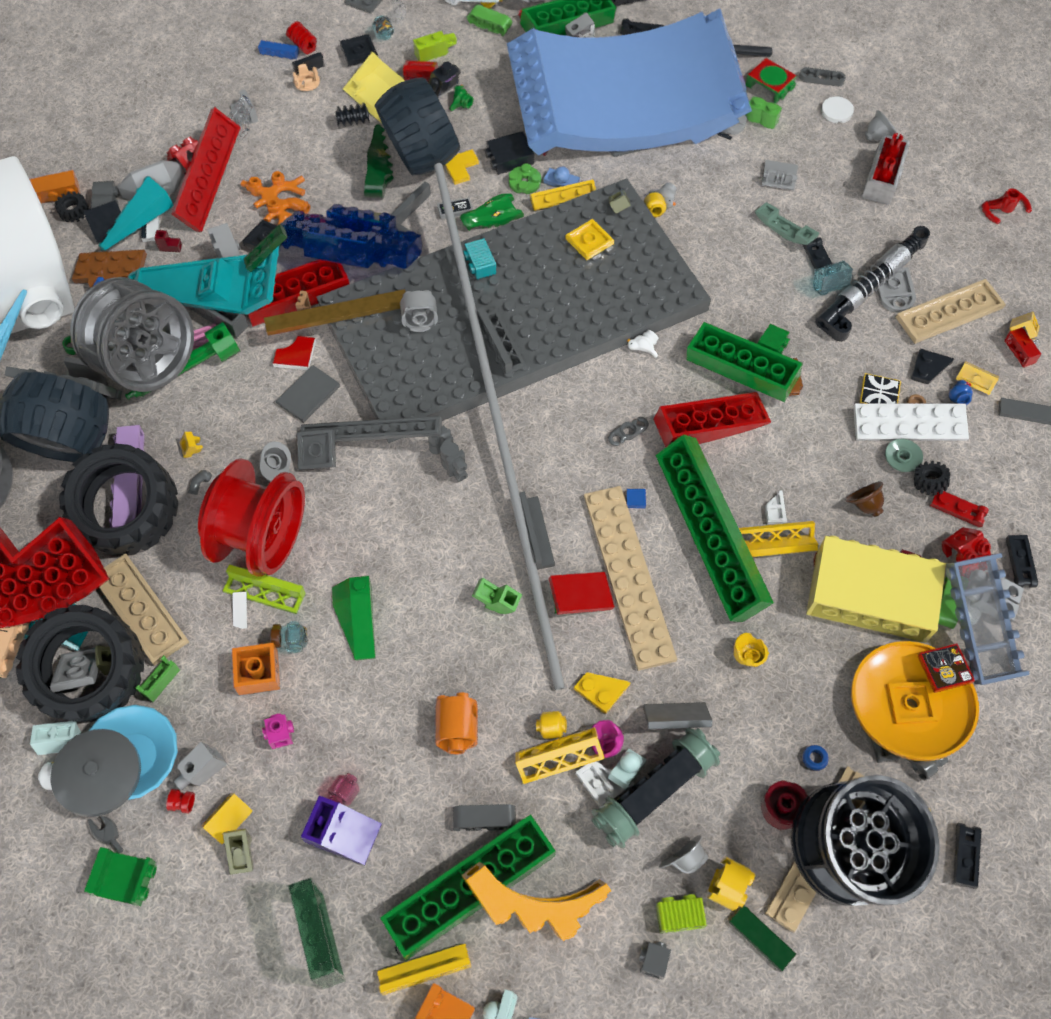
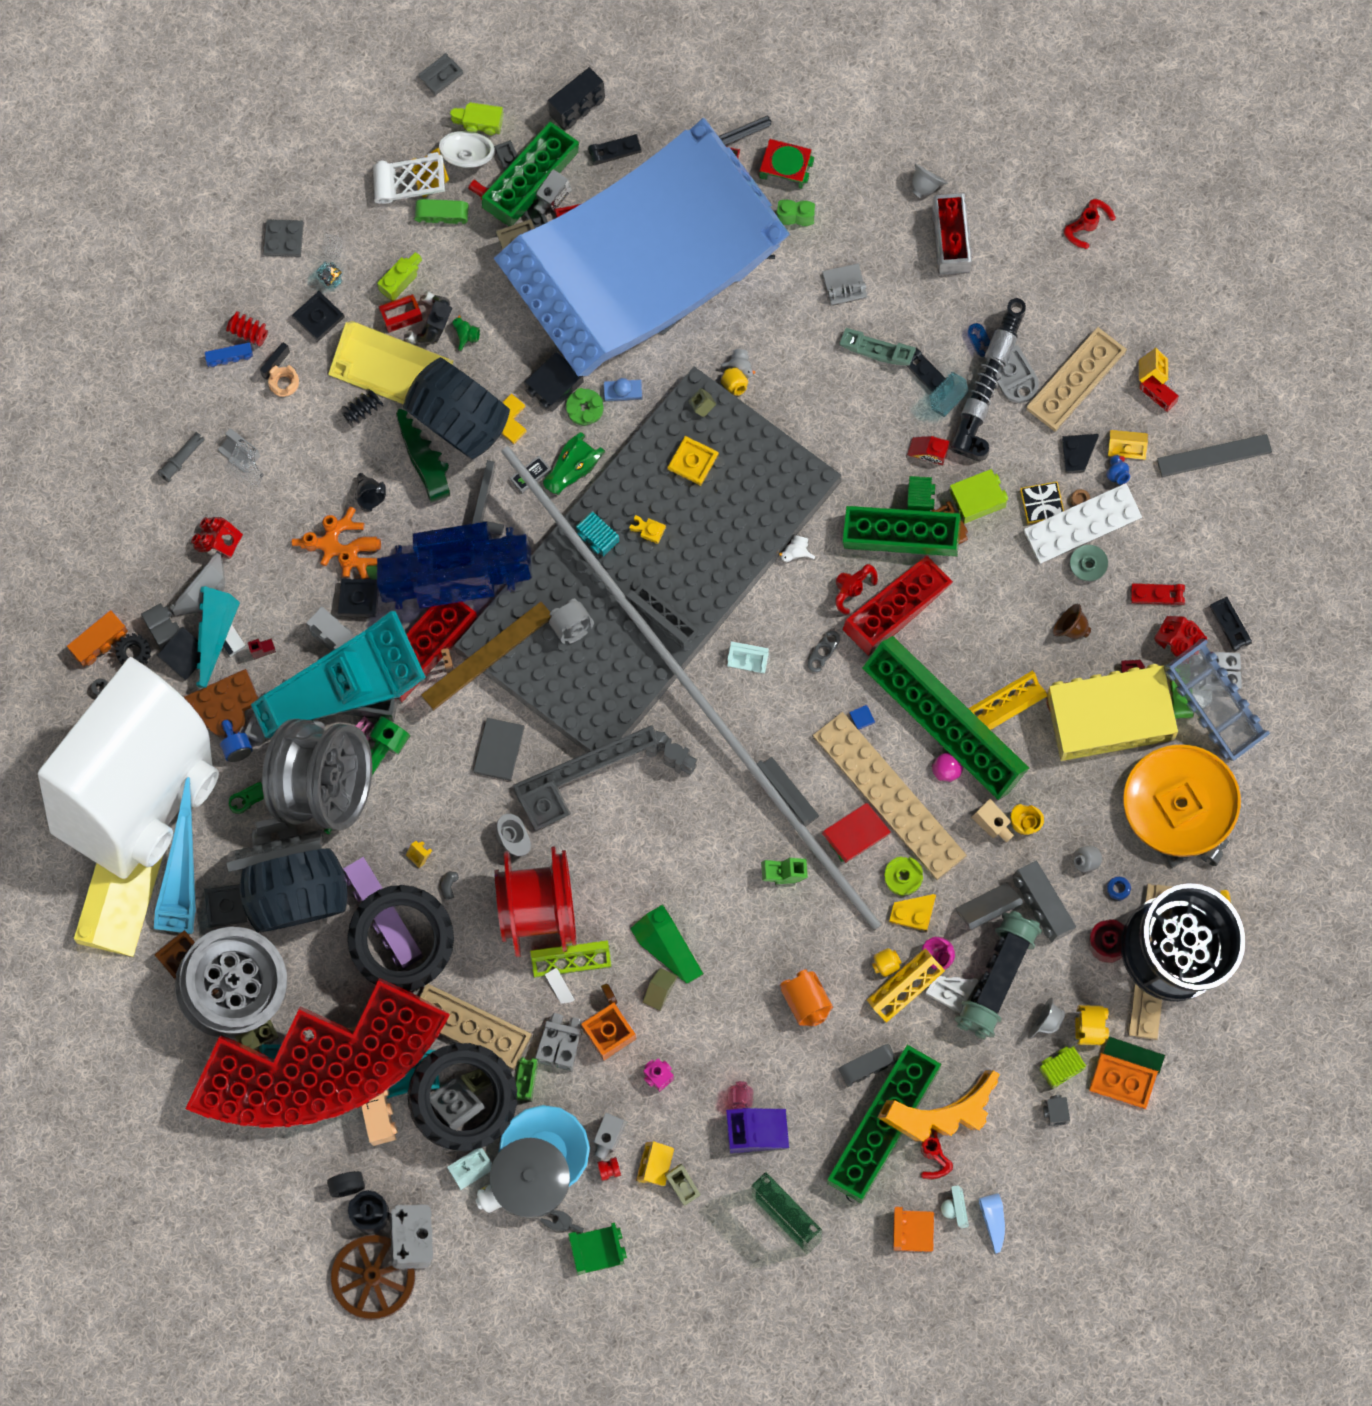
camera: 20 degrees left, 10 degrees up
red plate [171,107,241,232] -> none
dark green tile [244,224,287,272] -> none
red tile [273,336,316,370] -> none
clear light blue head [281,621,308,653] -> none
yellow fence [377,944,471,995] -> none
yellow tile [530,179,596,211] -> none
light aqua tile [608,749,647,790] -> none
white tile [765,490,787,525] -> none
dark grey beam [799,67,846,87] -> none
white tile [821,96,854,123] -> none
black tyre [914,461,950,496] -> none
tile [917,644,975,693] -> none
black plate [953,823,982,889] -> none
none -> dark grey pin [157,432,205,482]
none -> black hat [355,473,386,512]
none -> light grey hips [536,1013,582,1071]
none -> yellow plate [629,515,666,544]
none -> olive slope [643,968,678,1011]
none -> light aqua hinge [727,641,769,674]
none -> red piece [835,564,878,615]
none -> lime plate [884,857,923,896]
none -> red slope [907,436,949,465]
none -> red piece [921,1128,953,1179]
none -> dark pink hair [932,753,963,782]
none -> lime brick [949,469,1008,524]
none -> clear blue beam [968,323,990,357]
none -> tan torso [971,799,1014,843]
none -> dark grey brick [1012,860,1076,943]
none -> light grey head [1073,845,1102,872]
none -> orange tile [1089,1053,1158,1109]

